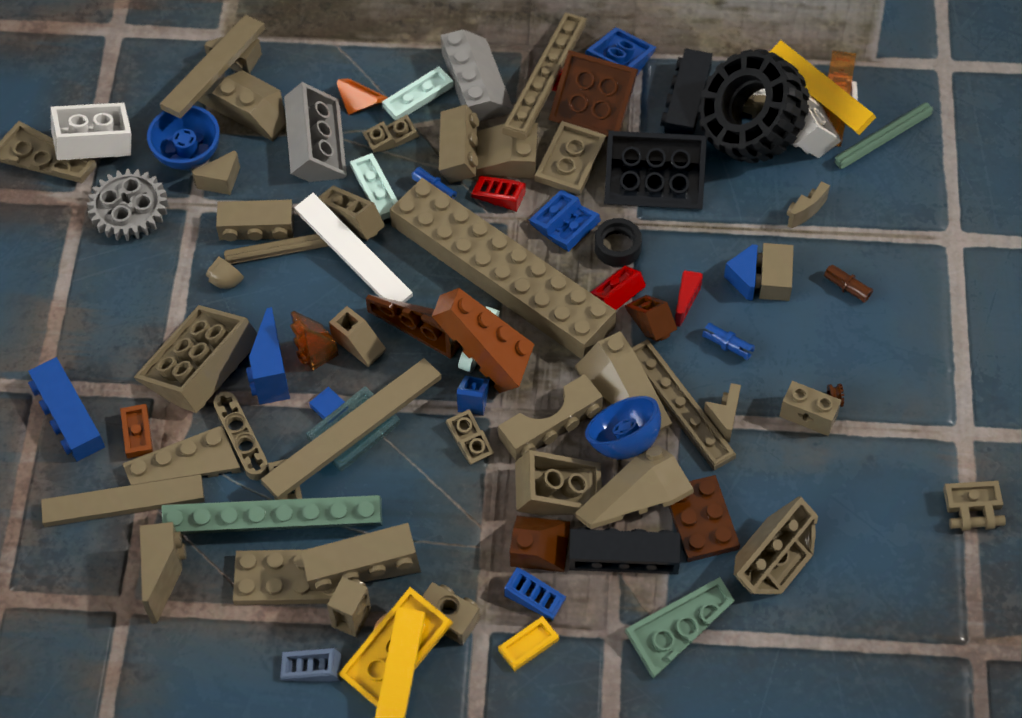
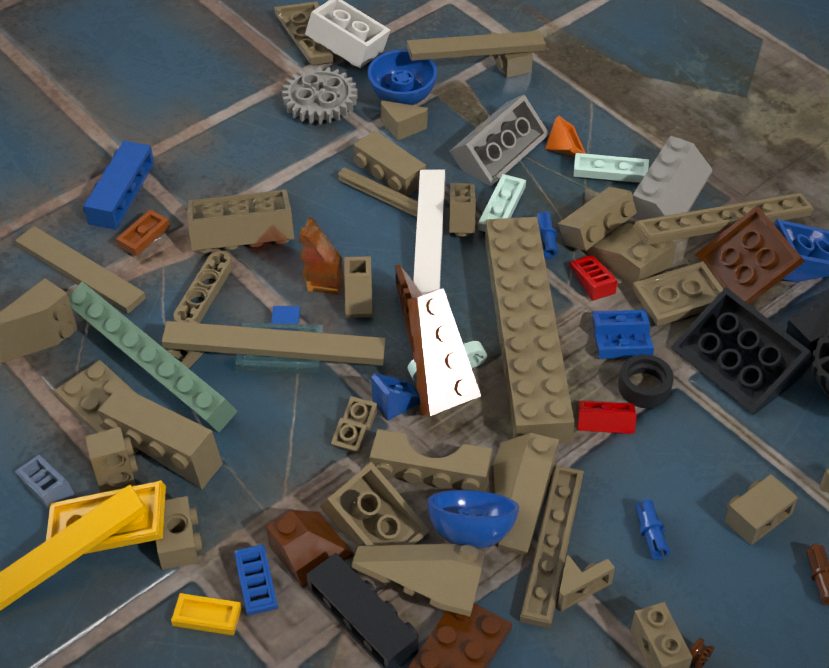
camera: 45 degrees right, 10 degrees down
dark tan wing [122,425,241,485] -> none
dark tan wedge [198,70,286,141] -> none
dark tan piece [206,256,244,289] -> none
blue slope [246,307,290,405] -> none
dark tan slope [363,115,419,153] -> none
reddish brown slope [625,295,677,341] -> none
red slope [675,270,703,327] -> none
blue slope [724,244,758,301] -> none

